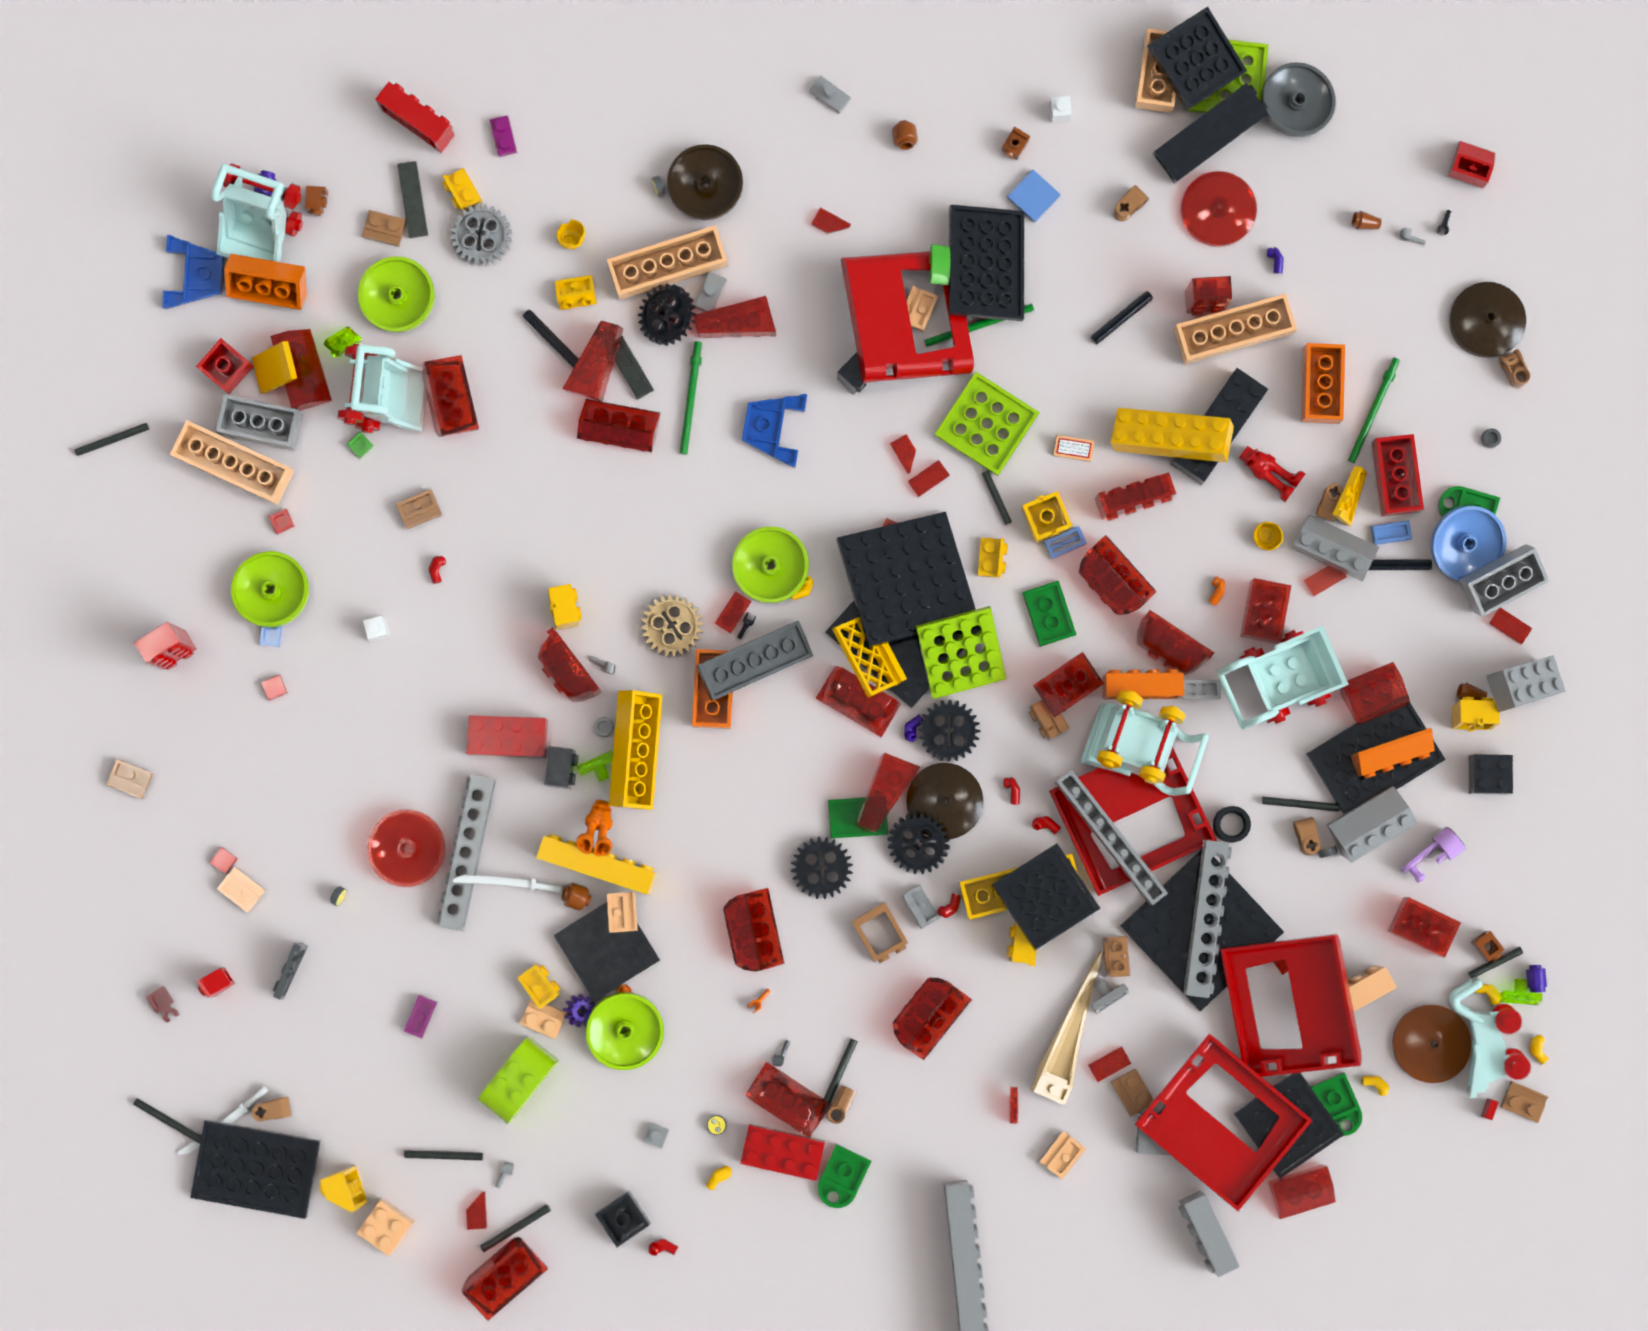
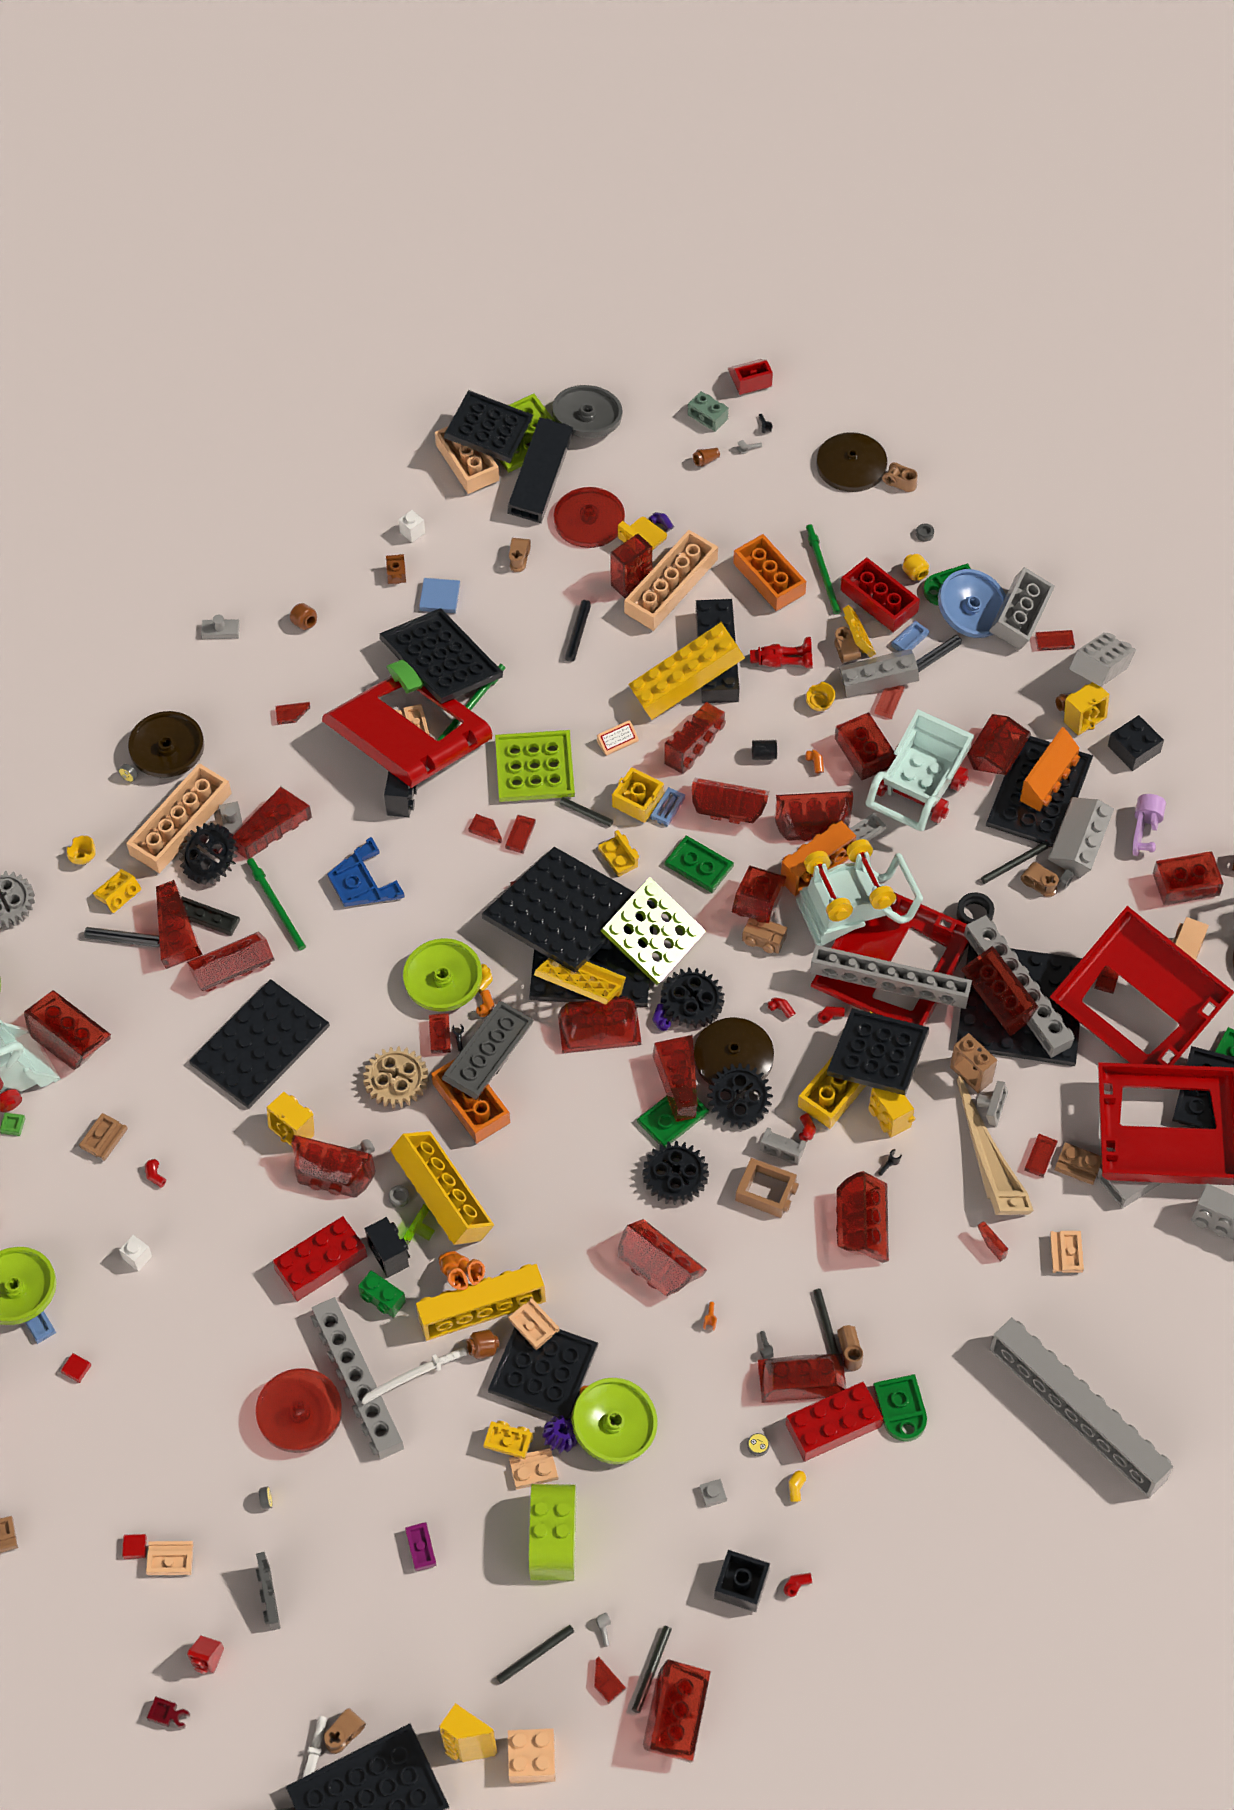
camera: 35 degrees left, 25 degrees down
none -> black plate [189,979,330,1109]
none -> green brick [358,1270,406,1318]
none -> orange arm [476,990,494,1017]
none -> yellow bracket [618,516,667,558]
none -> sand green brick [688,391,729,432]
none -> black piece [752,739,777,760]
none -> black hand [878,1149,902,1176]
none -> yellow head [902,554,929,581]
none -> clear red slope [961,946,1039,1036]

